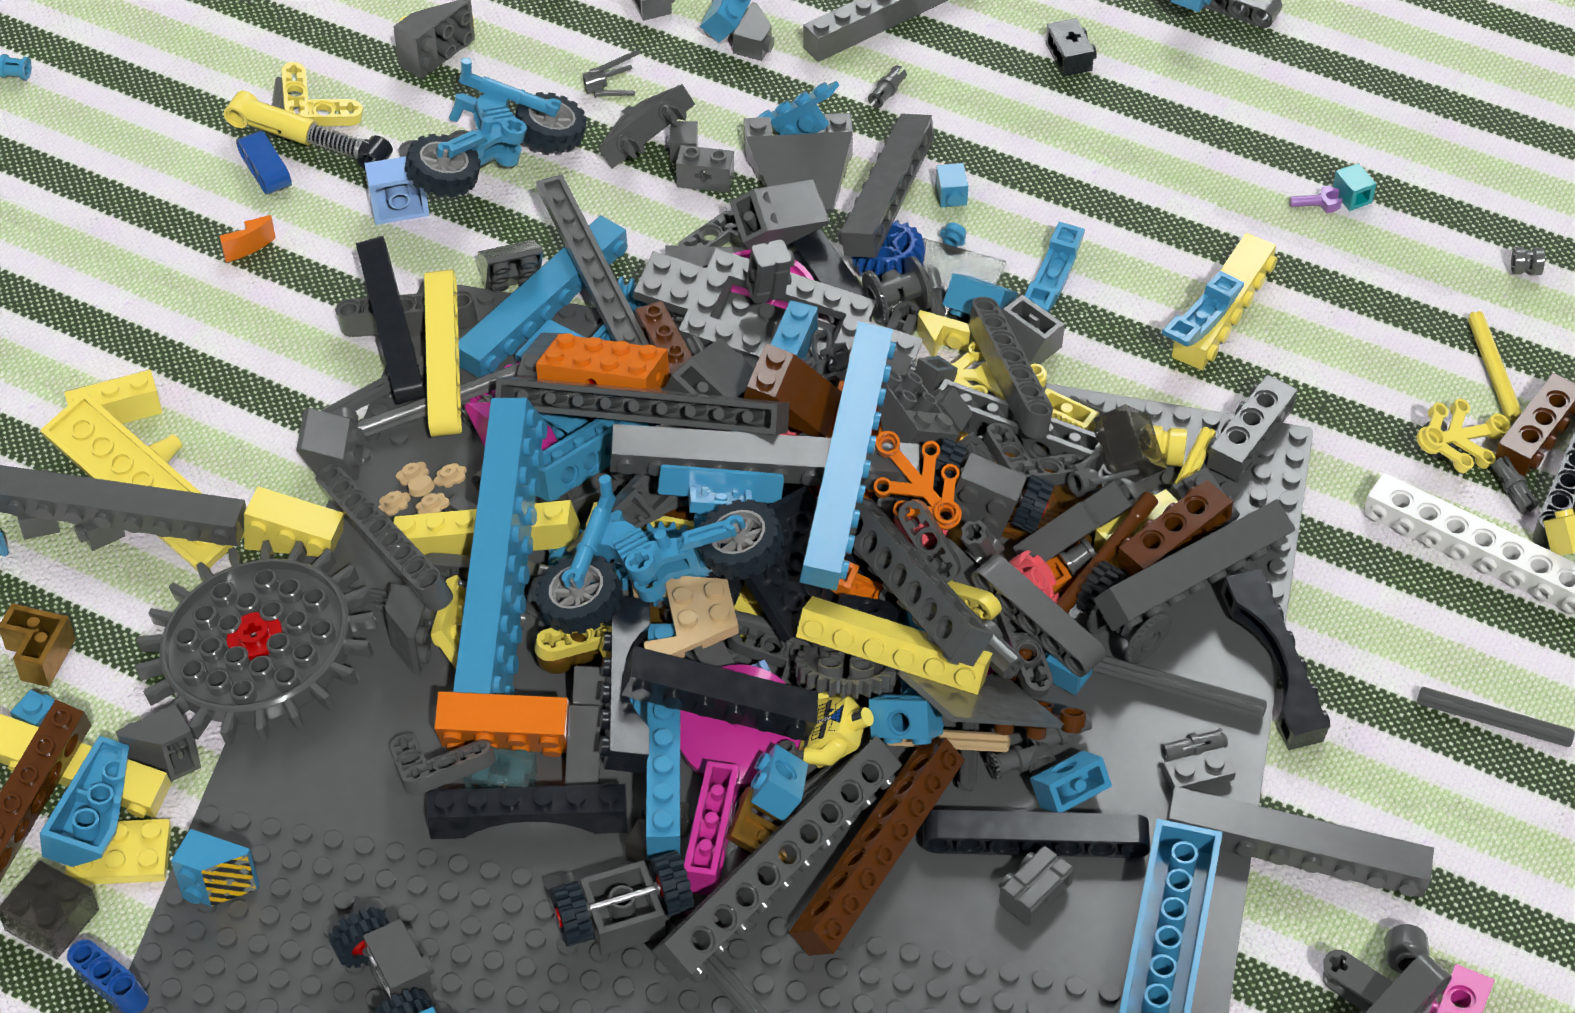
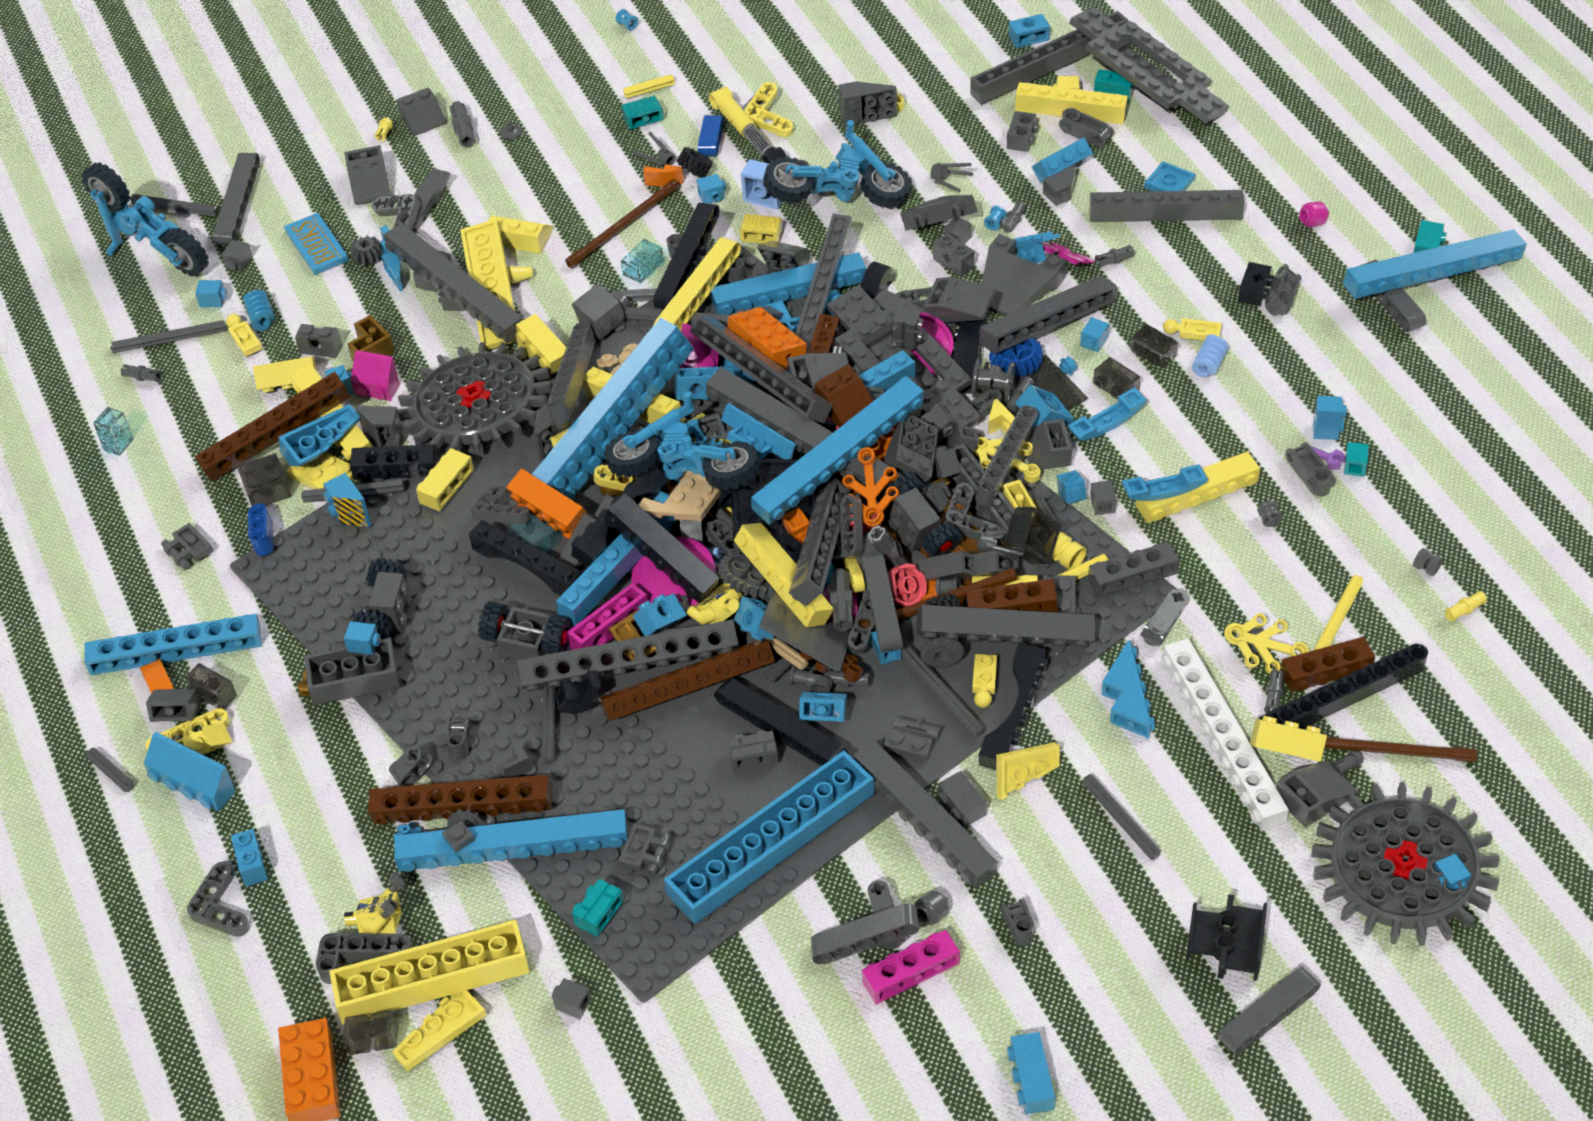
camera: 40 degrees right, 0 degrees up
none -> dark grey axle [301,479,404,503]
none -> black brick [350,444,436,480]
none -> dark pink slope [351,350,400,401]
none -> light yellow brick [416,448,474,512]
none -> black brick [554,670,601,714]
none -> reddish brown piece [565,179,679,268]
none -> teal brick [621,95,664,130]
none -> clear light blue brick [621,239,664,284]
none -> light yellow axle [623,74,675,98]
none -> dark grey plant [632,132,676,167]
none -> black tyre [676,147,713,178]
none -> dark azure brick [696,174,726,204]
none -> light yellow brick [740,213,782,243]
none -> black brick [860,261,897,297]
none -> dark grey brick [937,771,987,828]
none -> light yellow plate [972,654,997,708]
none -> dark azure bush [984,206,1006,231]
none -> light yellow wing [996,742,1060,800]
none -> dark grey piece [1000,898,1034,946]
none -> dark grey axle [1002,201,1026,233]
none -> dark pink plant [1042,242,1095,265]
none -> dark azure brick [1056,470,1087,504]
none -> dark grey brick [1090,480,1116,515]
none -> clear smoke brick [1093,357,1141,399]
none -> dark azure slope [1101,640,1155,739]
none -> clear smoke brick [1131,324,1178,369]
none -> piece [1140,589,1188,647]
none -> light yellow plate [1163,318,1222,341]
none -> light blue piece [1192,334,1229,377]
none -> dark grey wheel [1257,500,1283,527]
none -> dark grey piece [1265,264,1301,316]
none -> dark grey piece [1285,442,1336,496]
none -> dark azure brick [1313,396,1347,440]

